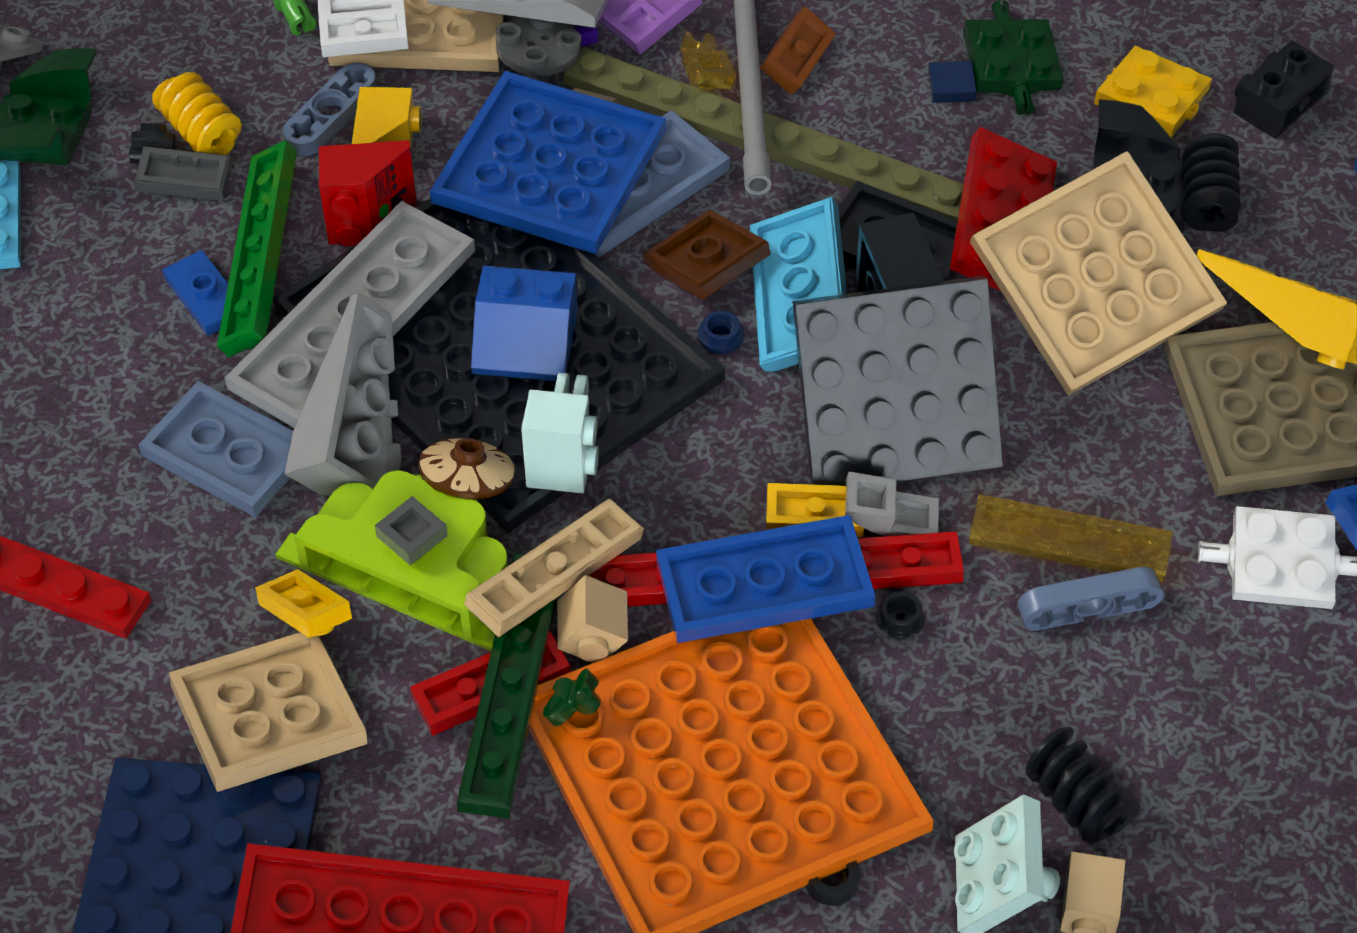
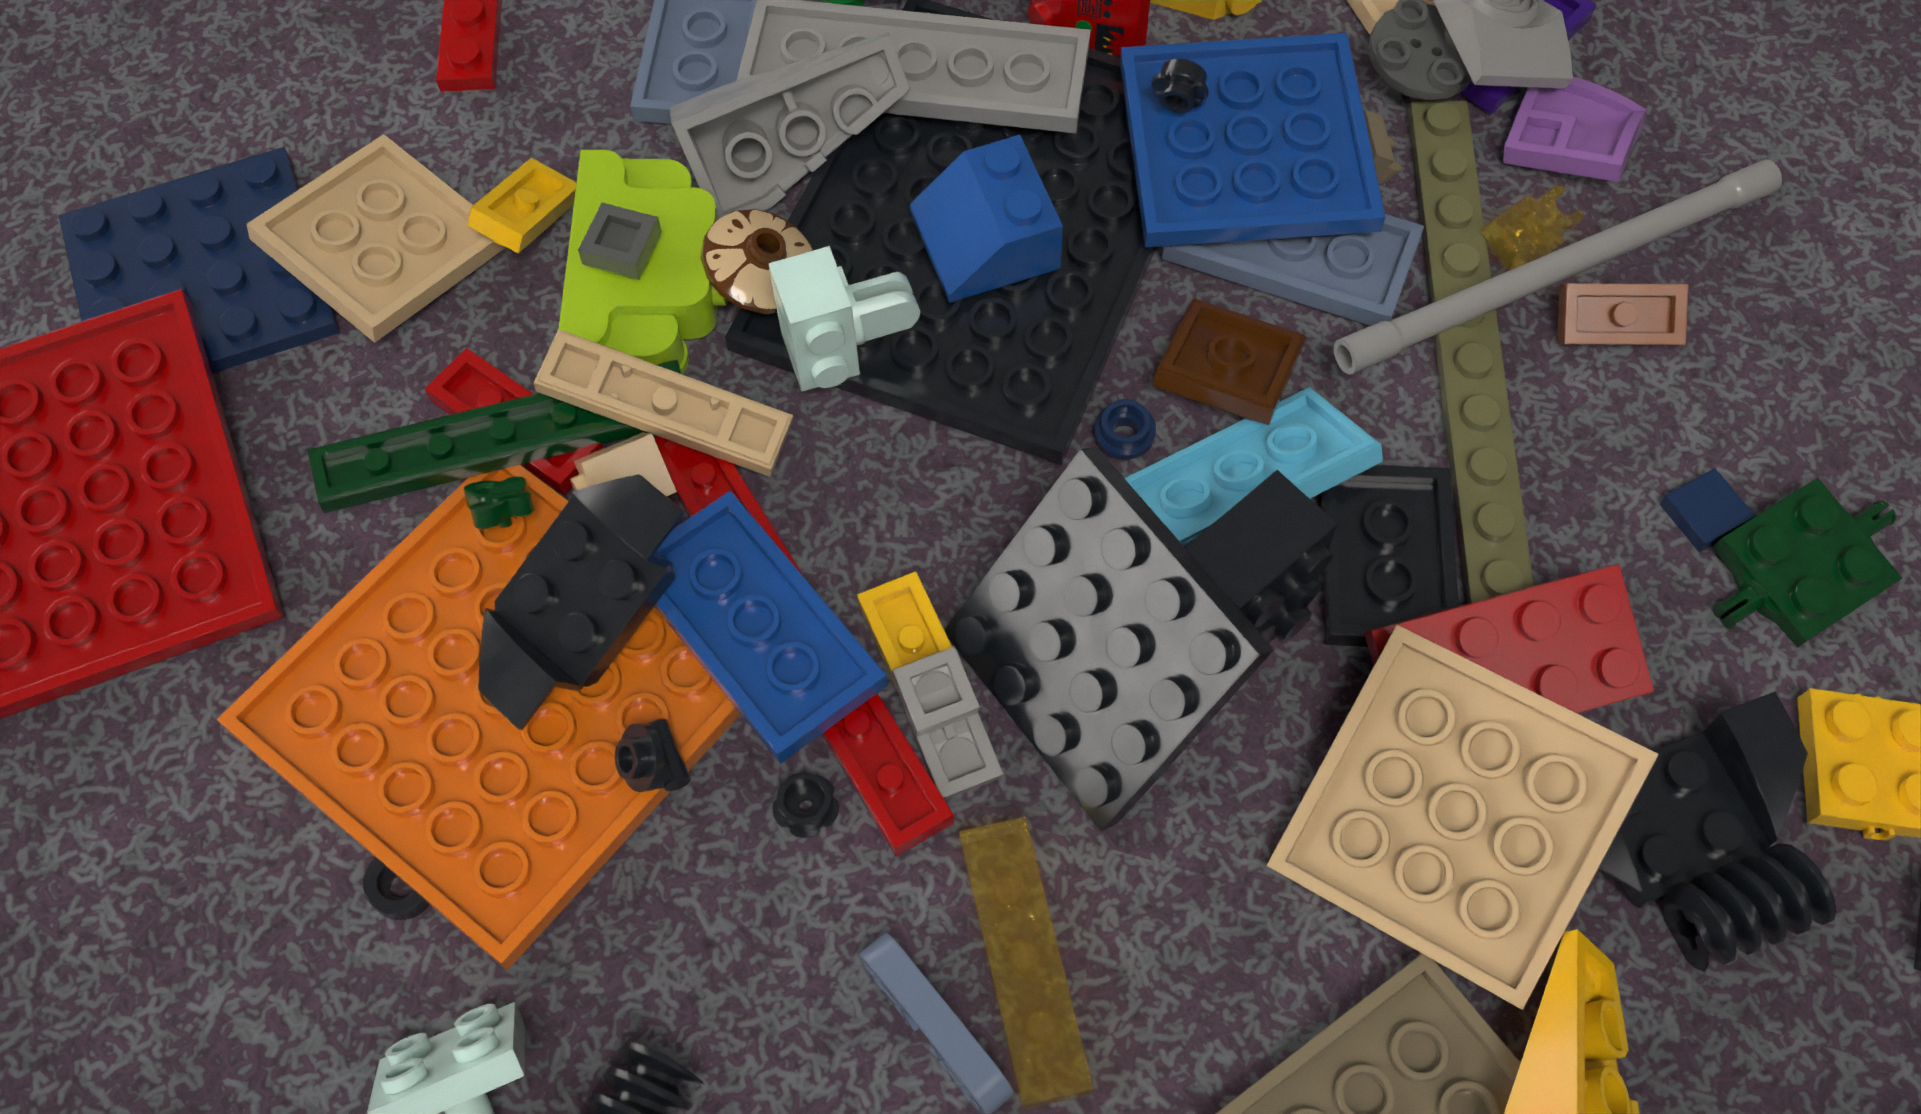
camera: 65 degrees right, 10 degrees up
none -> black piece [478,474,685,730]
none -> black plate [615,719,691,792]
none -> black plate [1151,59,1209,113]

